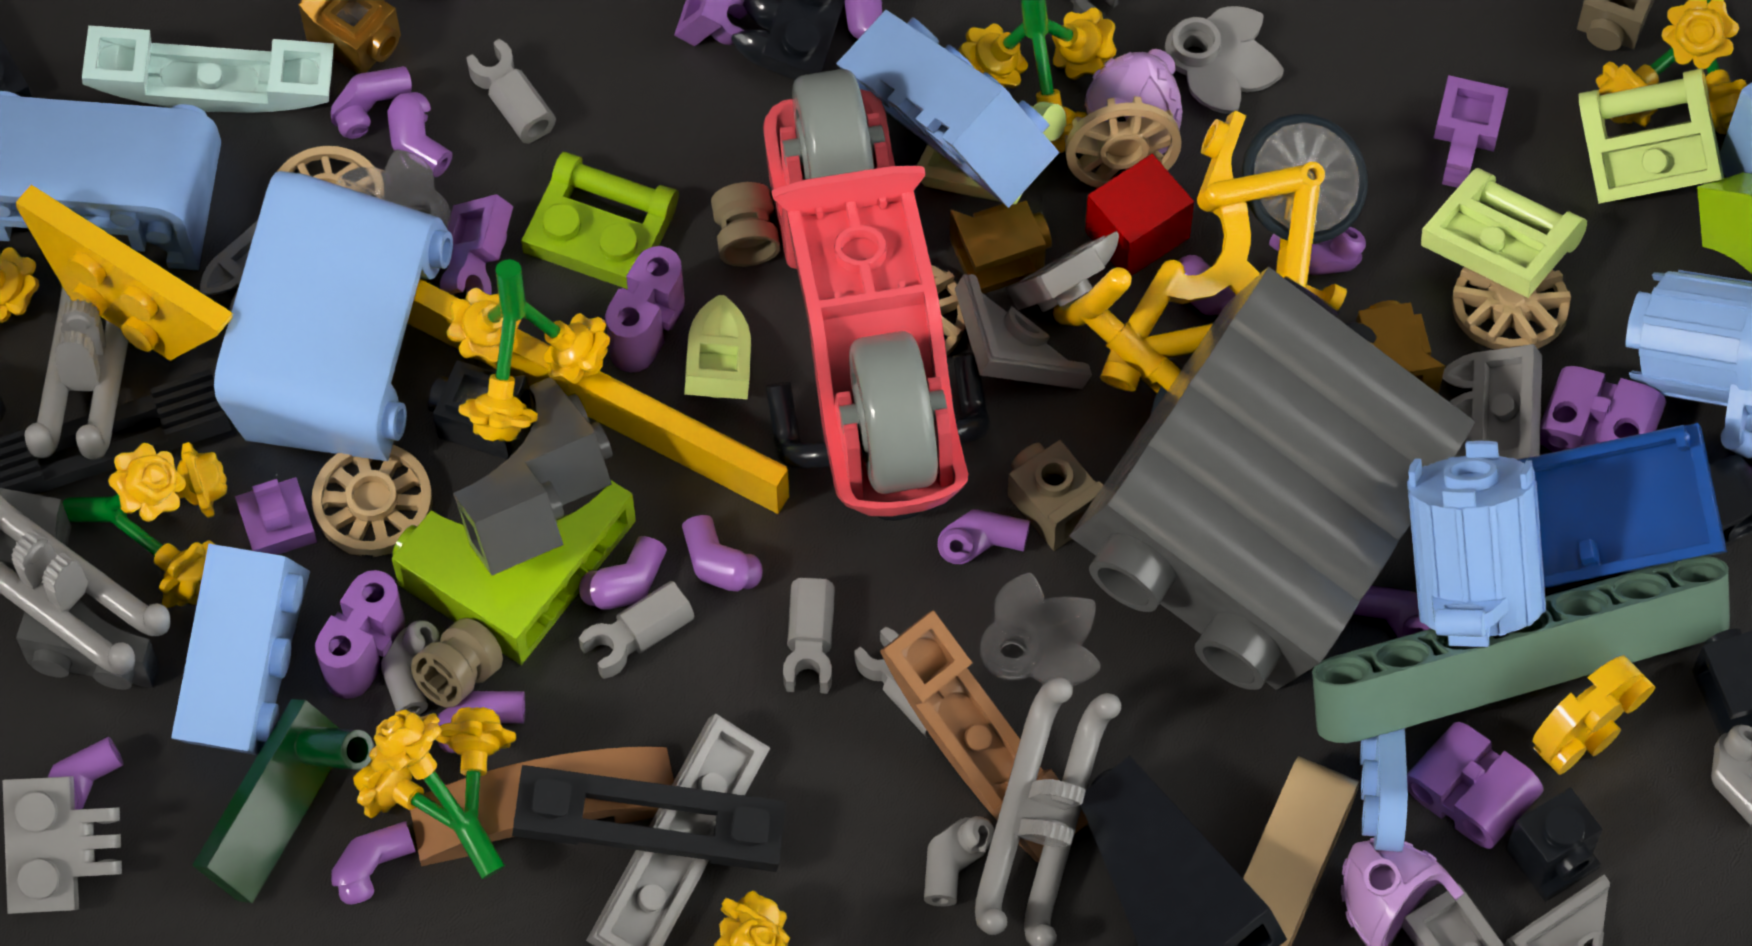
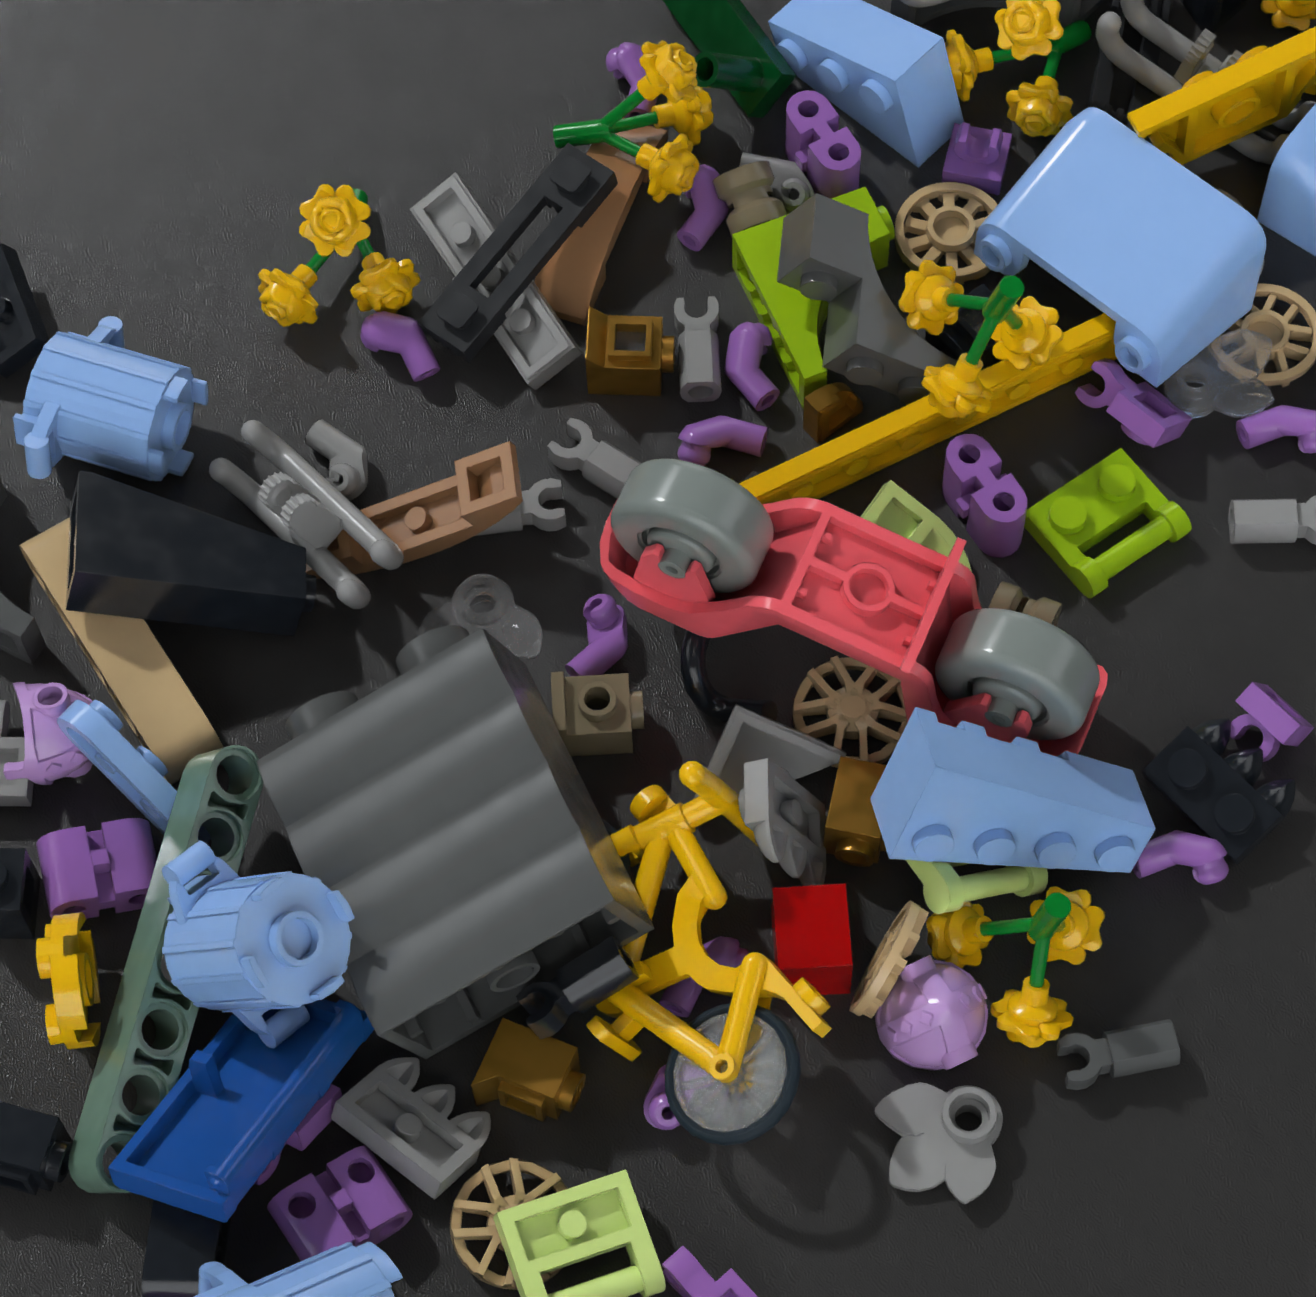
camera: 125 degrees right, 0 degrees up
none -> medium lavender arm [360,311,441,382]
none -> pearl gold window [585,306,675,396]
none -> pearl gold tile [803,382,863,442]

